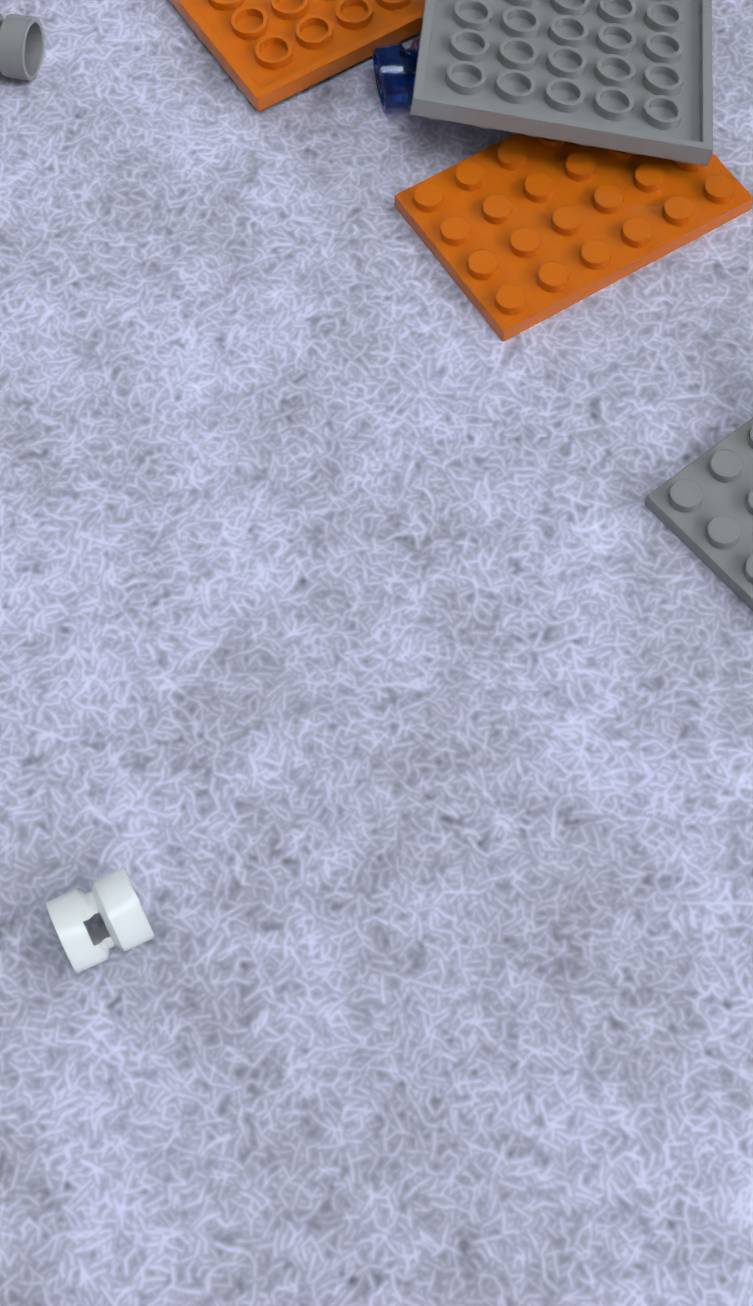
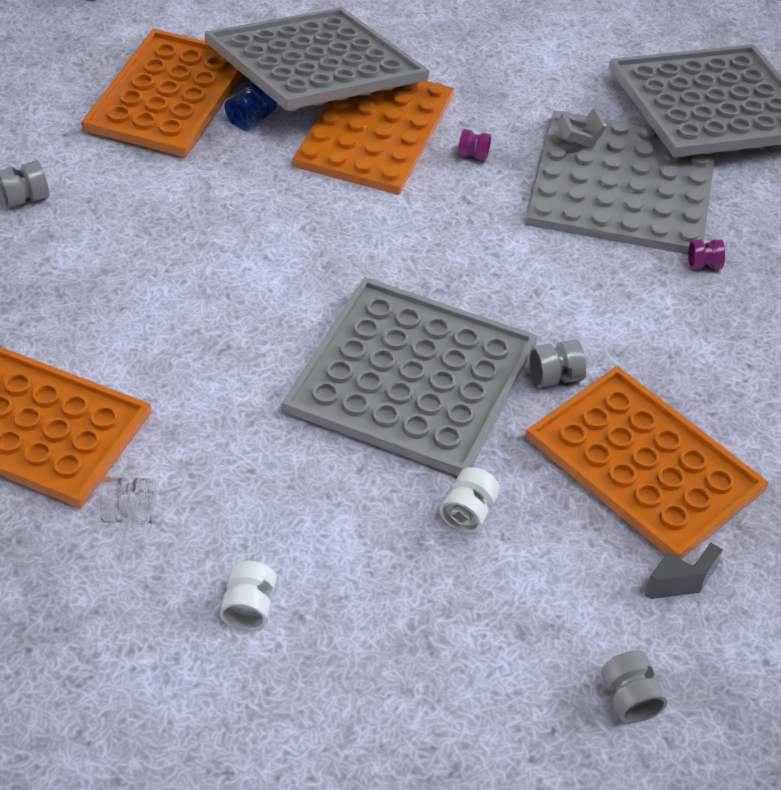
camera: 45 degrees left, 15 degrees down
none -> light grey plate [282,277,538,476]
none -> magenta wheel [458,129,491,162]
none -> orange plate [525,366,769,559]
none -> light grey wheel [529,340,586,388]
none -> dark grey slope [645,542,723,599]

